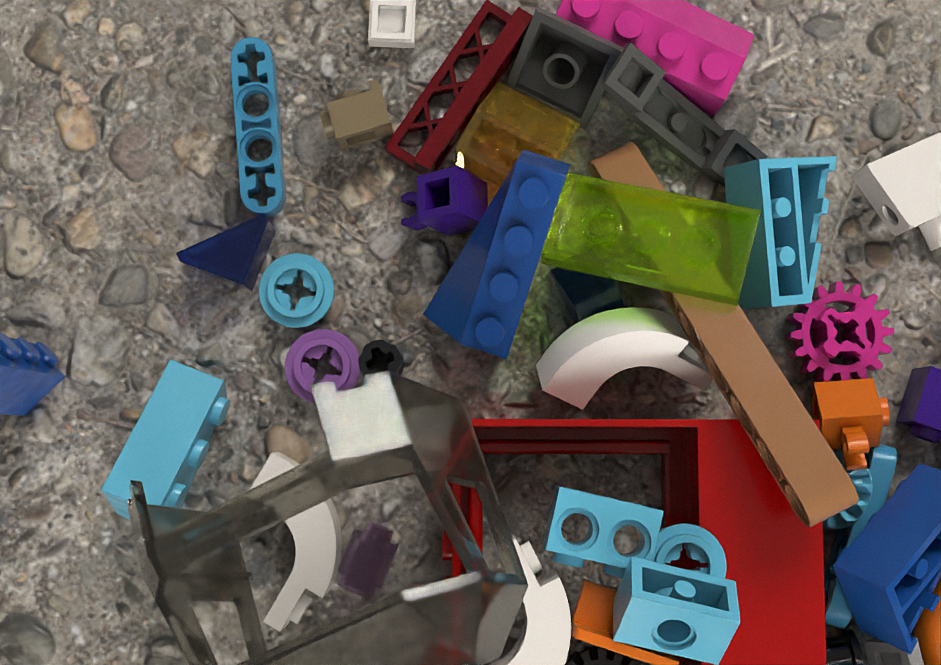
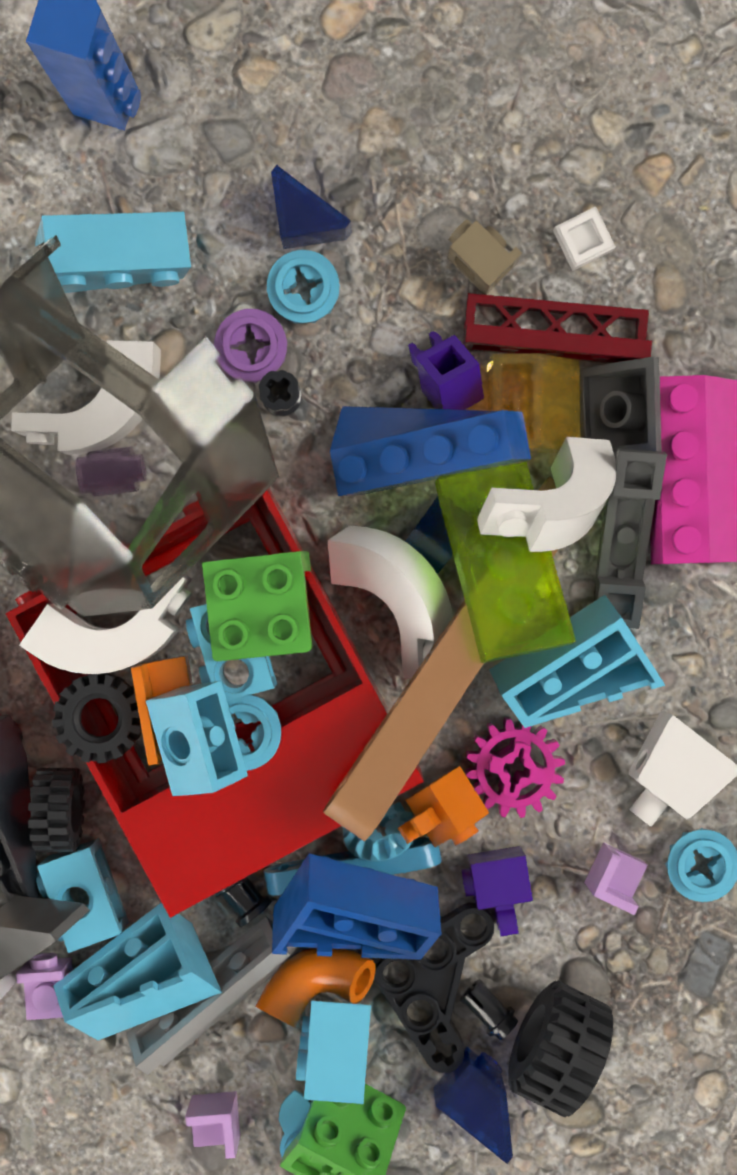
camera: 60 degrees right, 5 degrees up
dark azure beam [230,37,286,218] -> none
none -> bright green bracket [202,551,313,661]
none -> white arch [477,437,617,552]

